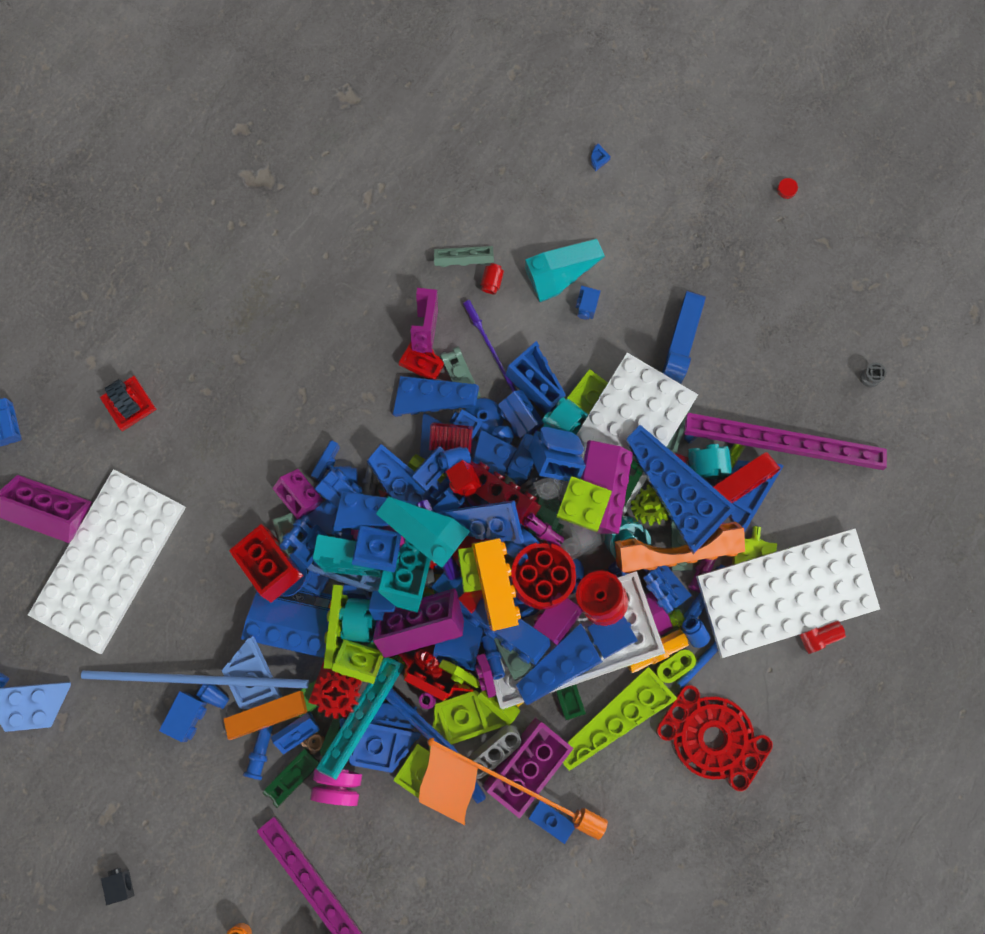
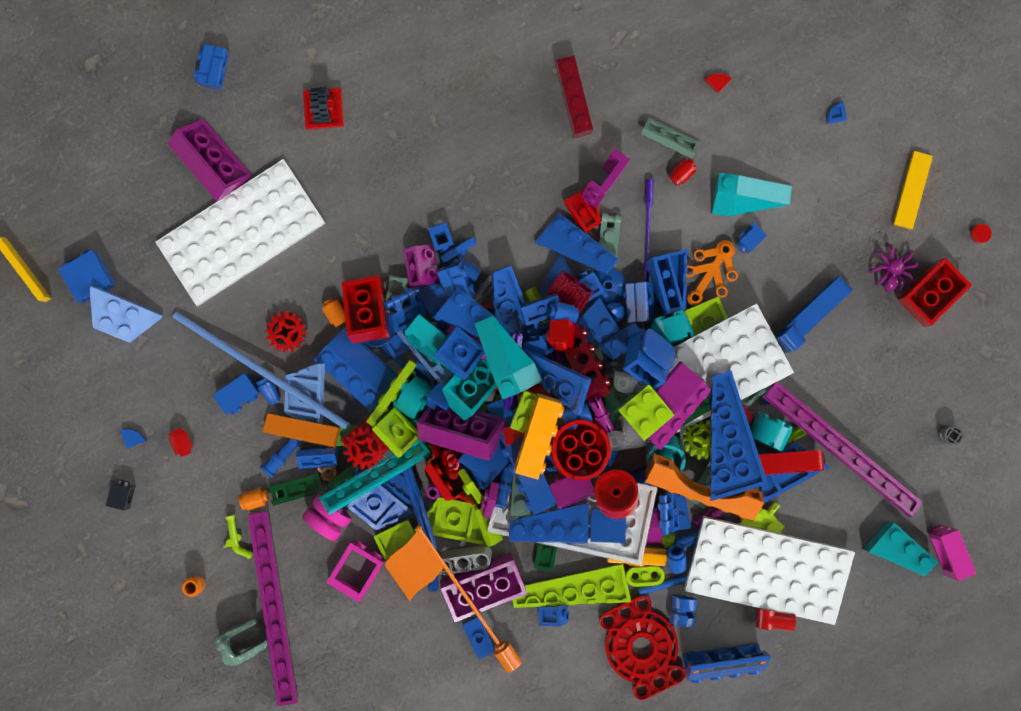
camera: 30 degrees right, 10 degrees up
none -> blue tile [120,429,147,448]
none -> red brick [168,427,194,457]
none -> lime piece [223,514,253,559]
none -> orange brick [238,487,269,511]
none -> red gear [265,311,308,353]
none -> orange brick [322,298,346,328]
none -> dark pink window [326,540,385,603]
none -> blue brick [428,223,454,254]
none -> blue bracket [538,605,570,627]
none -> dark red brick [555,55,593,139]
none -> blue wheel [669,595,698,627]
none -> blue piece [682,643,771,683]
none -> orange plant [686,240,738,306]
none -> red tile [705,73,732,93]
none -> teal wedge [863,521,938,577]
none -> magenta animal [869,244,919,293]
none -> yellow tile [892,151,933,230]
none -> red brick [897,258,972,327]
none -> dark pink window [928,524,976,581]

